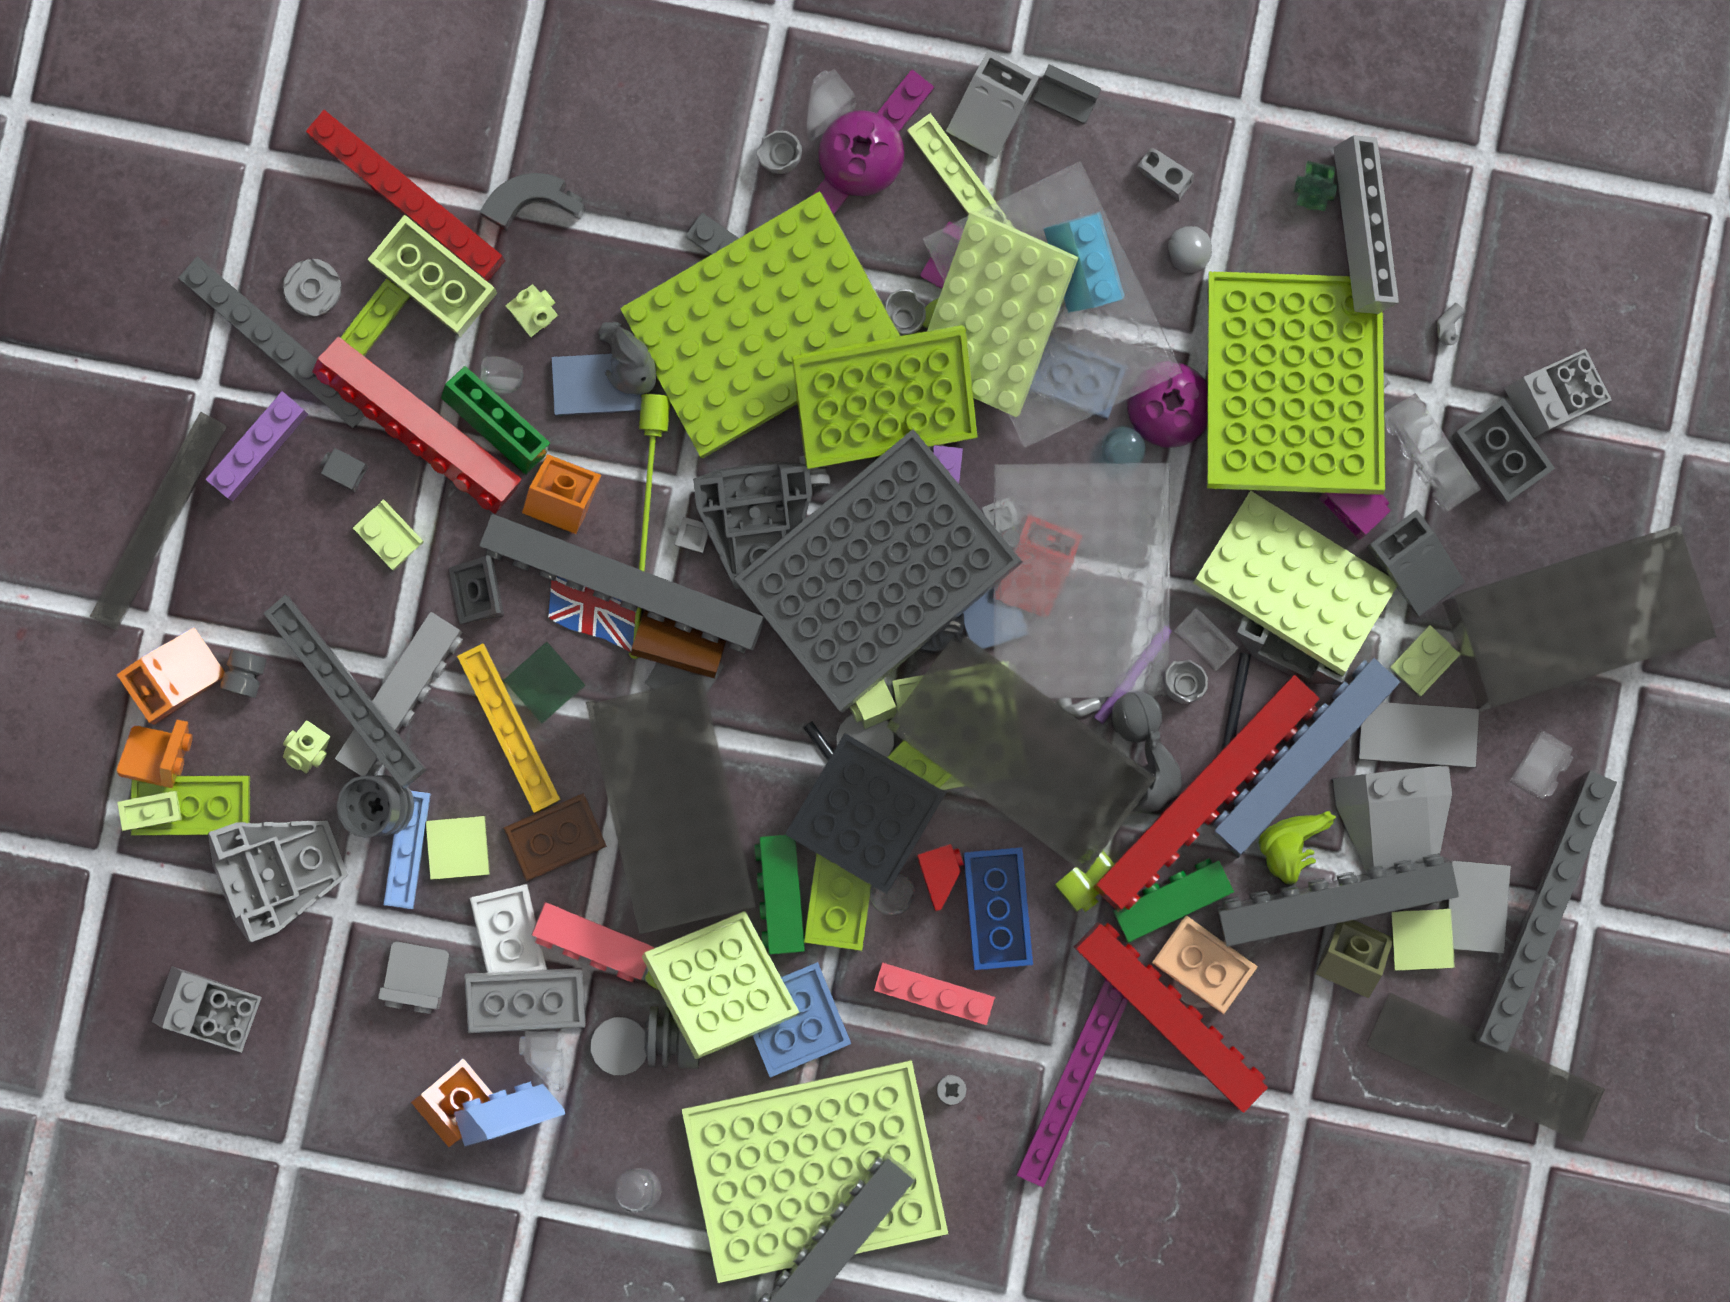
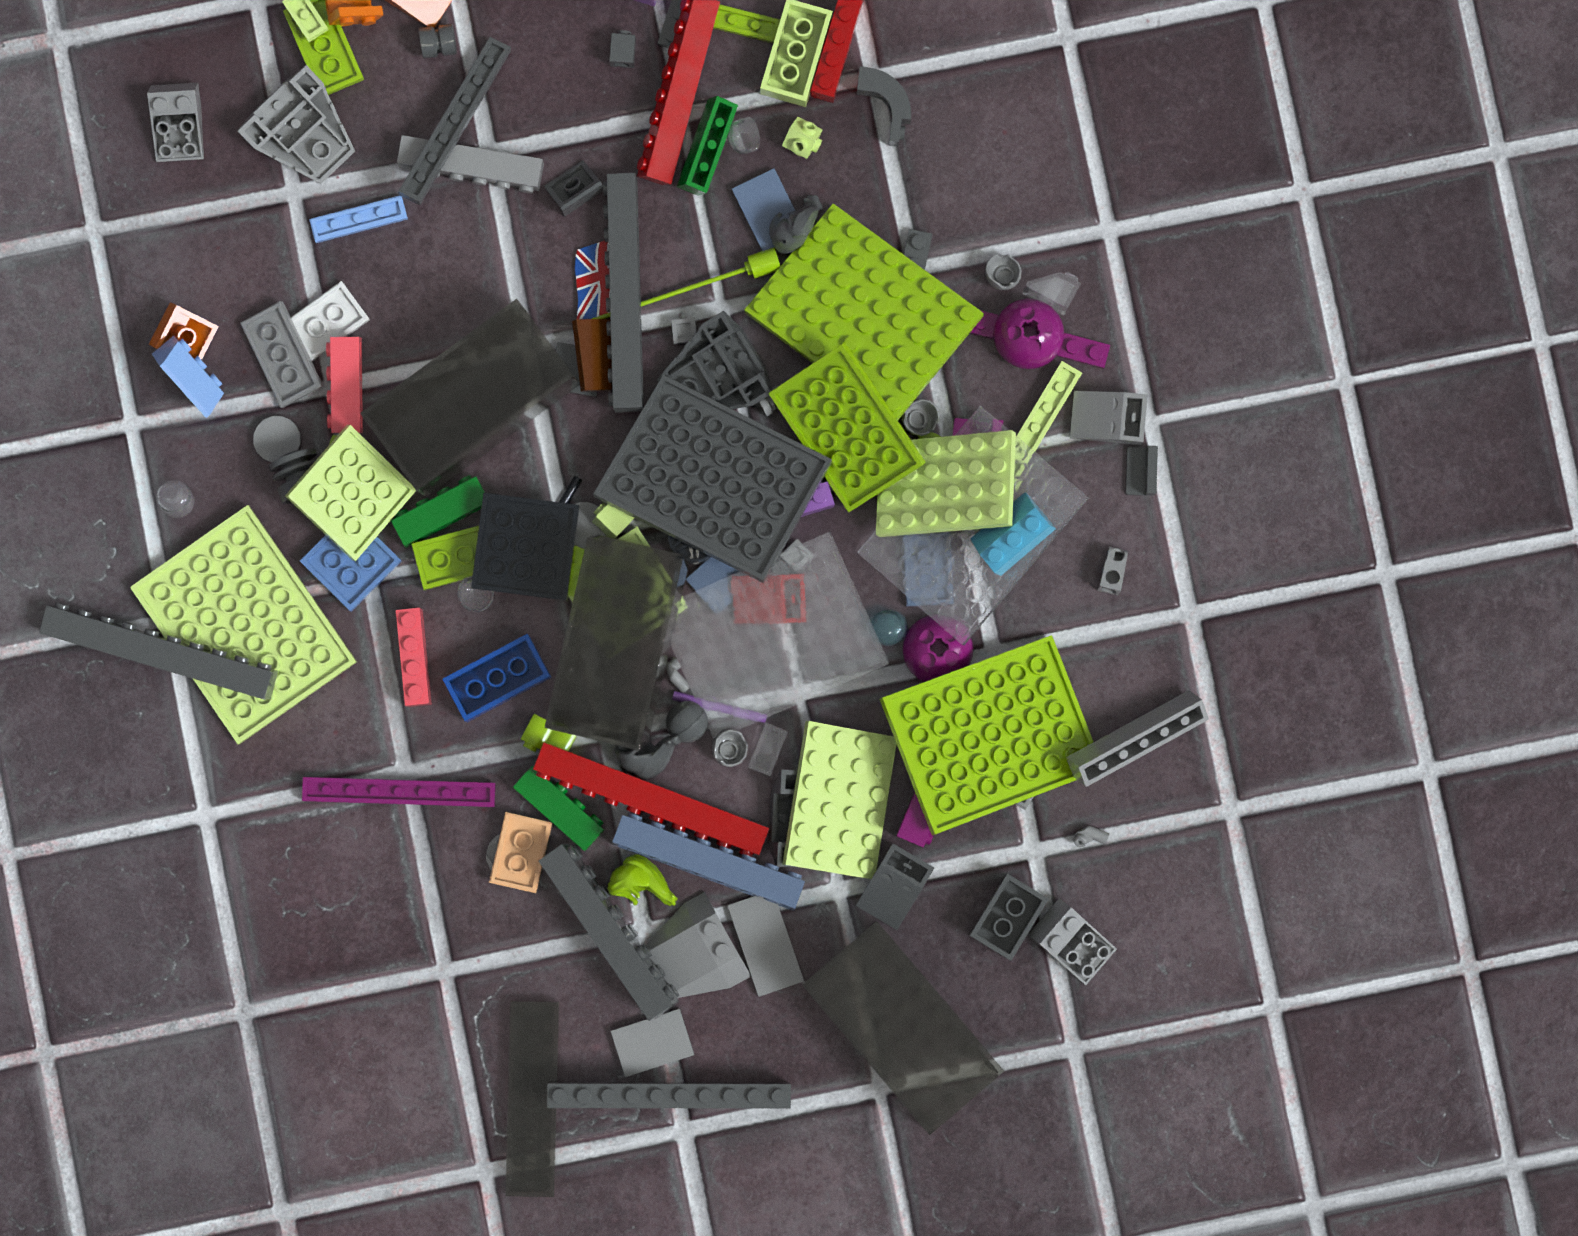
camera: 70 degrees right, 0 degrees up
yellowish green brick [283,720,331,774] -> none
dark grey wheel [337,775,415,838] -> none
yellowish green plate [353,499,424,571] -> none
light grey bracket [378,942,449,1014] -> none
yellowish green tile [426,816,490,880] -> none
yellow plate [457,643,561,813] -> none
reddish brown tile [503,793,607,881] -> none
clear green plate [504,642,586,724] -> none
clear slope [519,1030,565,1091] -> none
orange slope [522,454,601,534] -> none
red slope [917,844,964,911] -> none
light grey wheel [937,1075,967,1105] -> none
red brick [1073,922,1268,1113] -> none
light grey hair [1168,226,1212,273] -> none
black bar [1221,653,1251,751] -> none
clear green brick [1293,161,1337,211] -> none
olive slope [1315,920,1393,998] -> none
clear brick [1384,393,1481,511] -> none
yellowish green plate [1389,625,1460,697] -> none
yellowish green tile [1392,909,1455,970] -> none
clear brick [1509,731,1573,800] -> none

